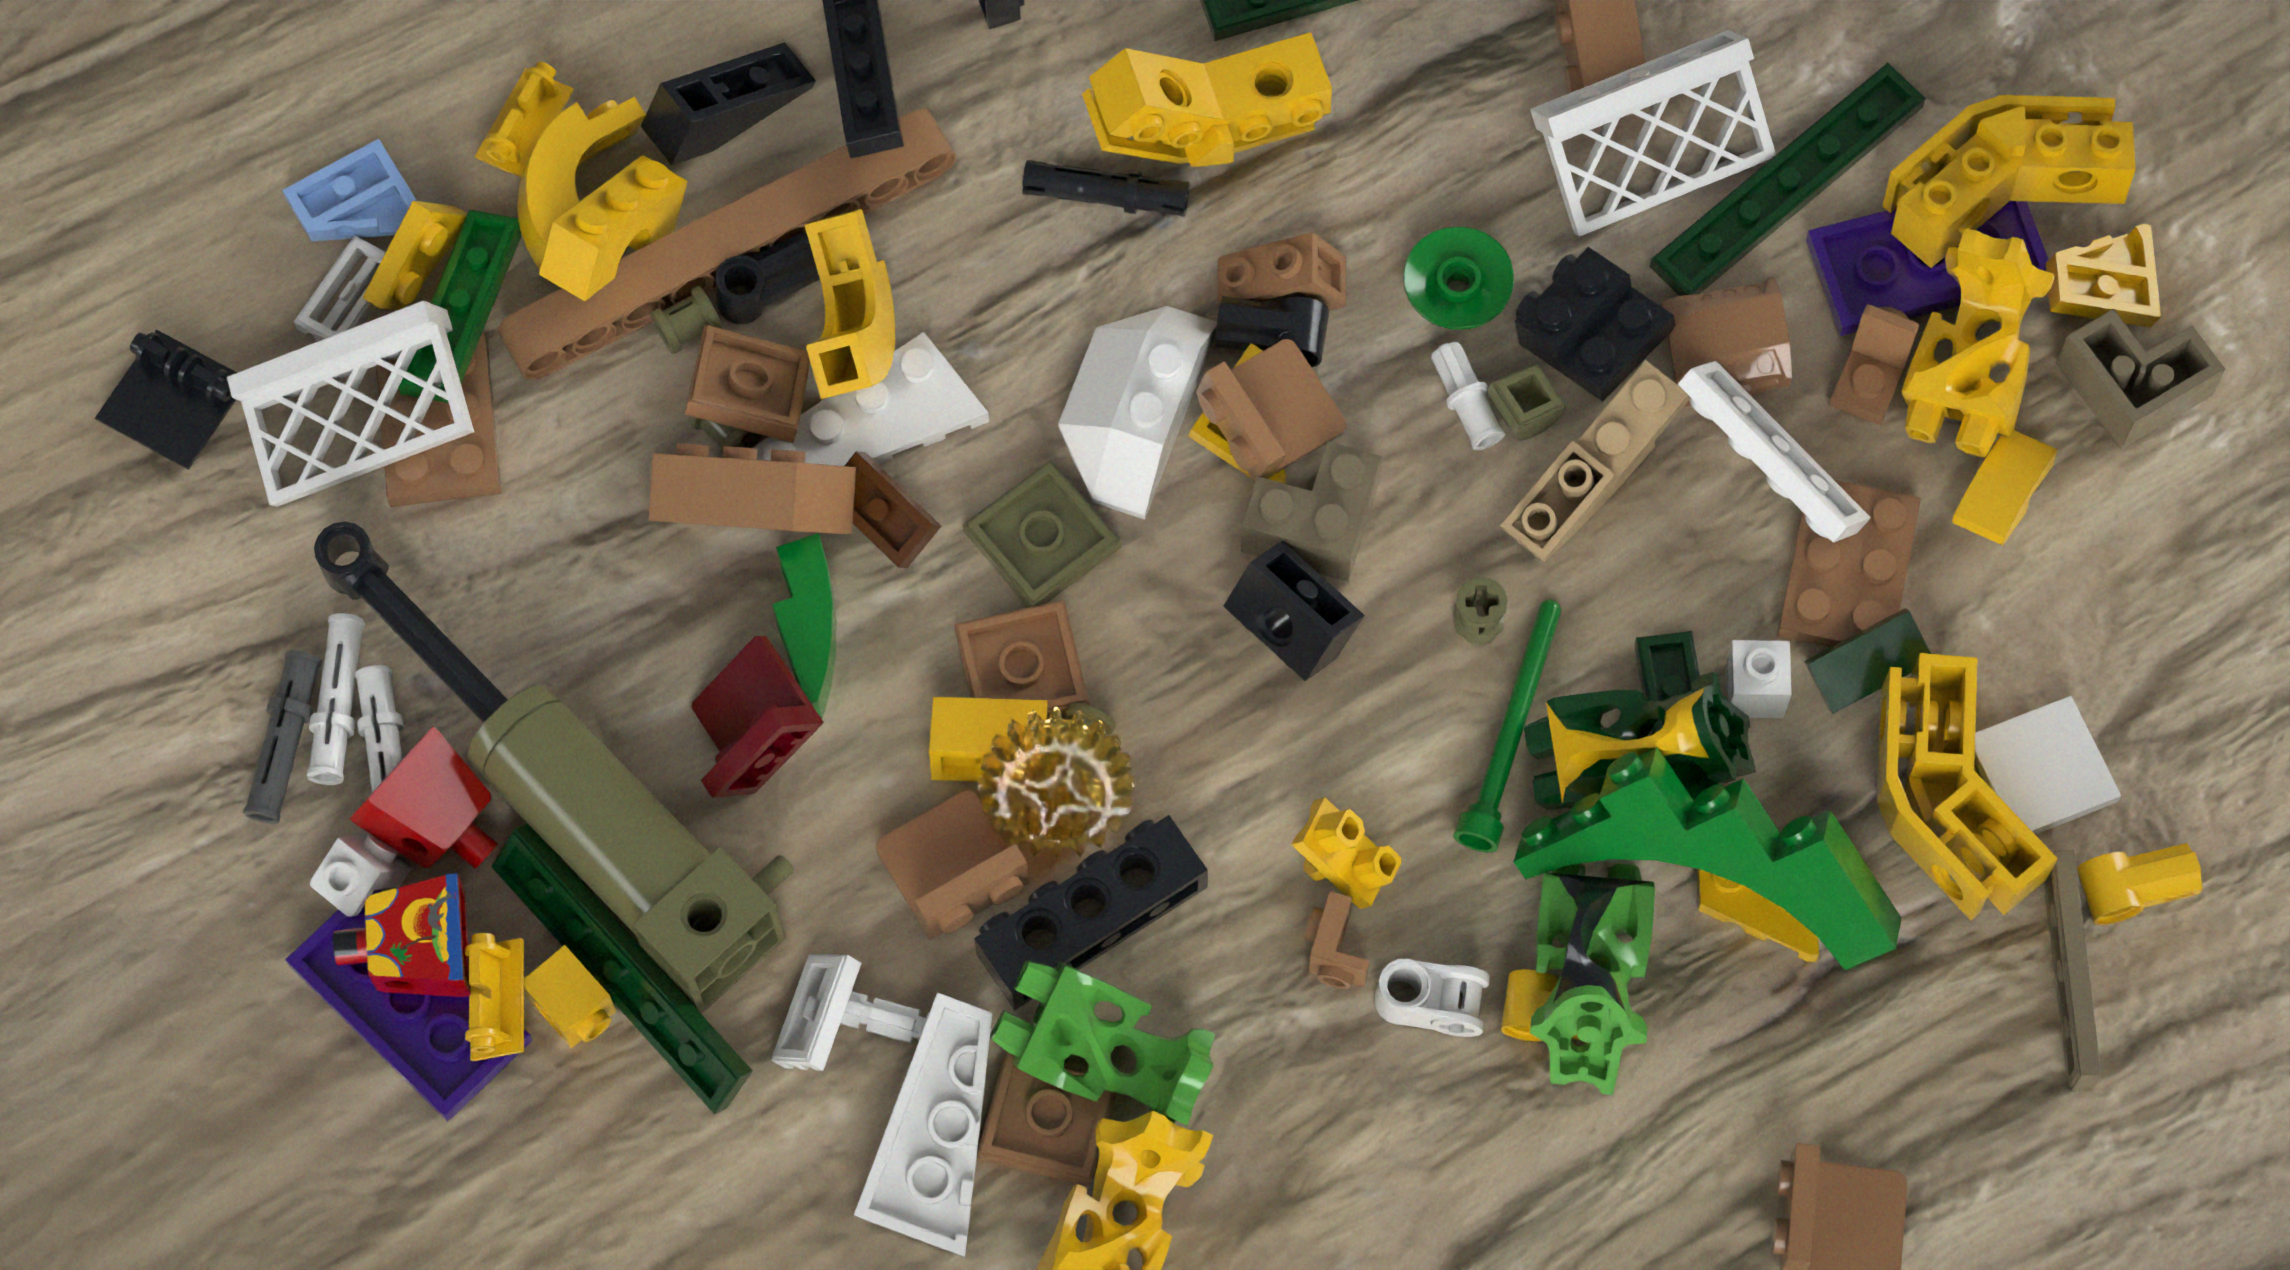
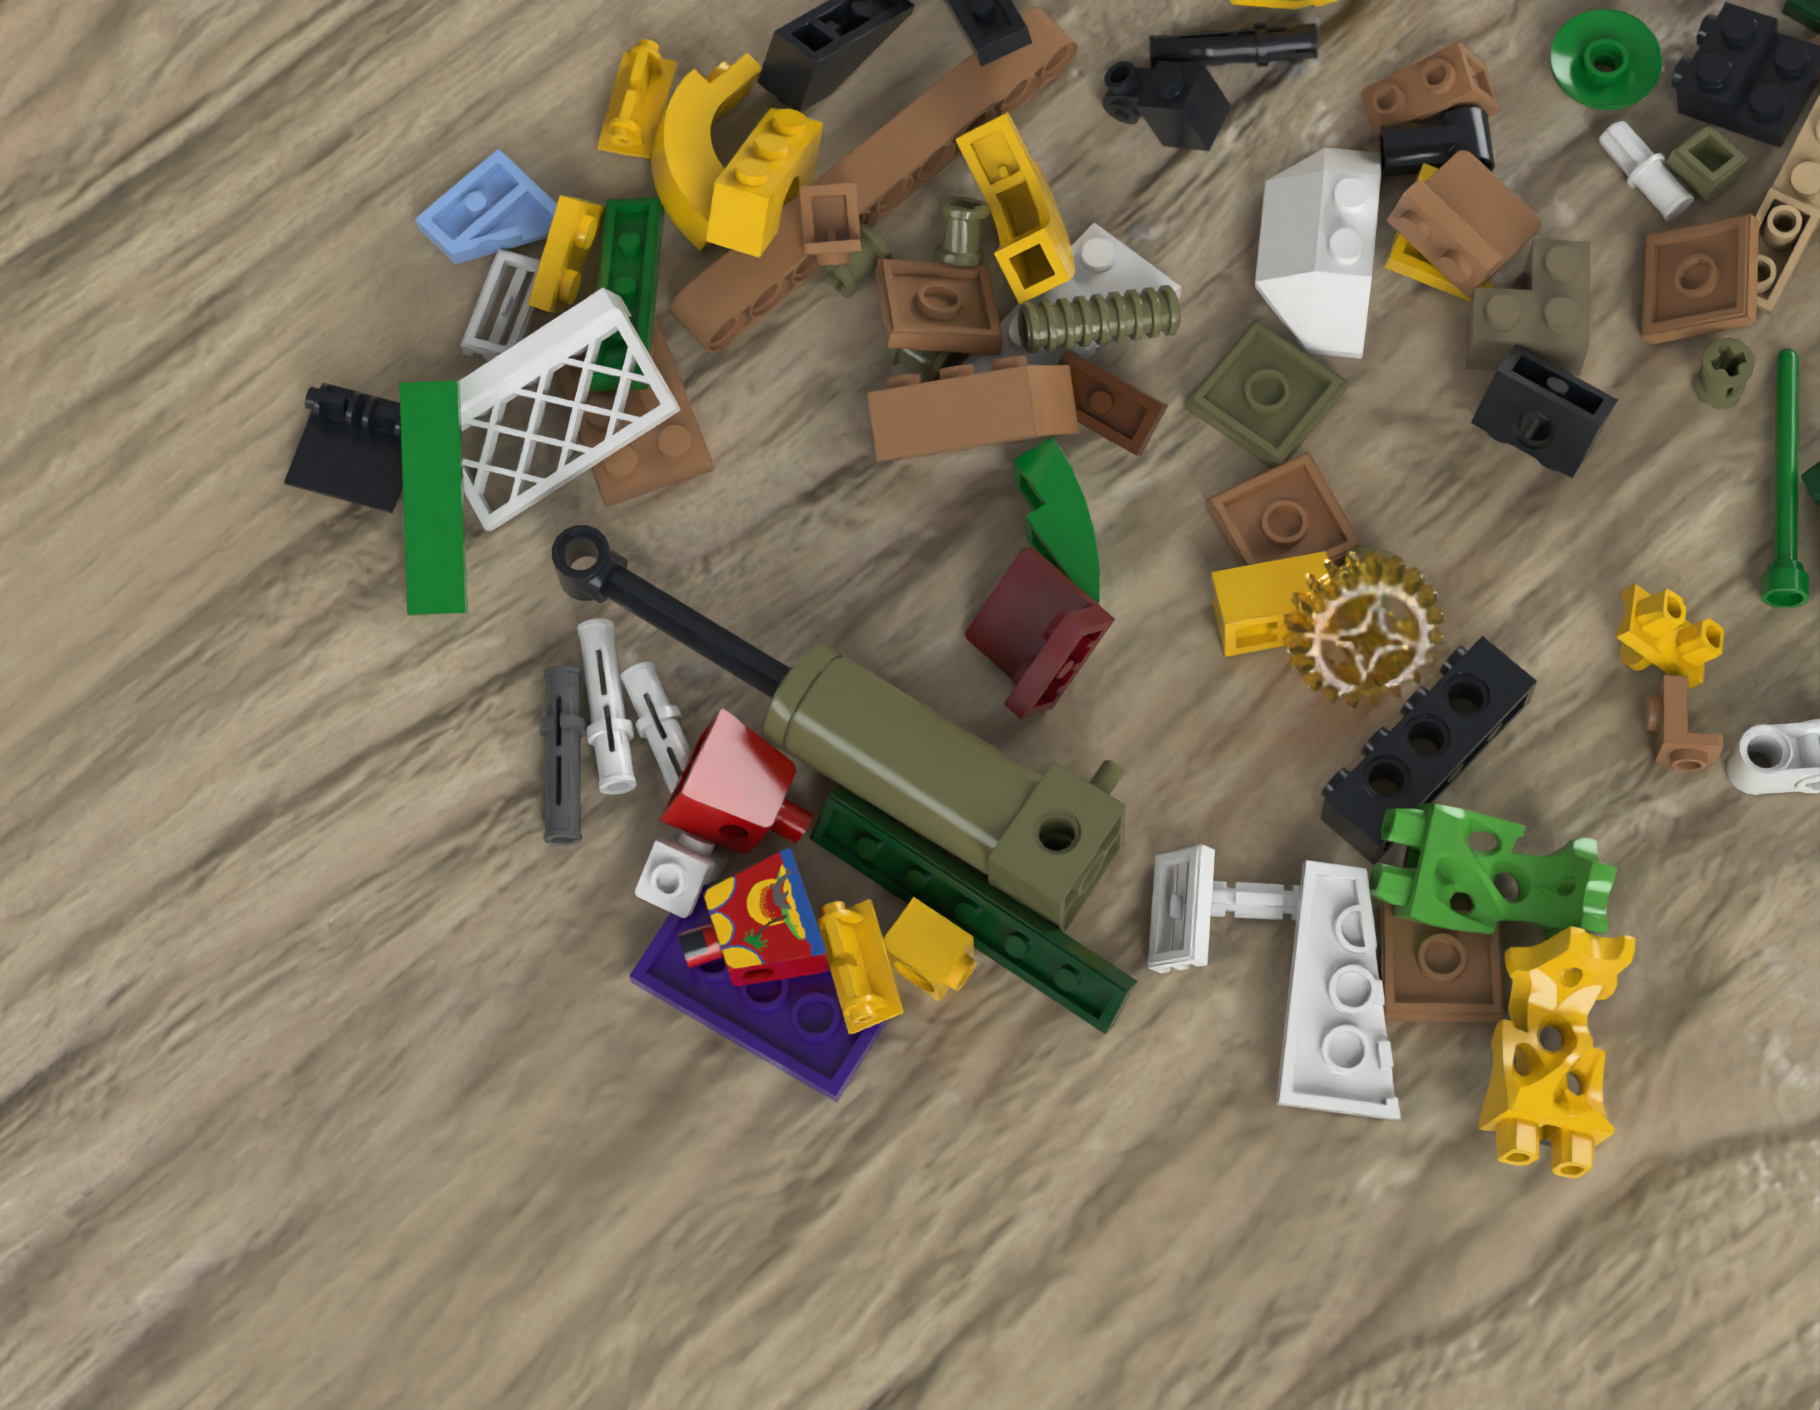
camera: 10 degrees left, 0 degrees up
black piece [715,232,820,324] -> none
medium nougat bracket [876,790,1030,940] -> none
none -> green tile [399,380,468,616]
none -> medium nougat bracket [799,182,862,266]
none -> olive bush [933,196,990,266]
none -> olive piece [1018,285,1180,354]
none -> black brick [1101,61,1232,151]
none -> medium nougat tile [1641,213,1759,345]

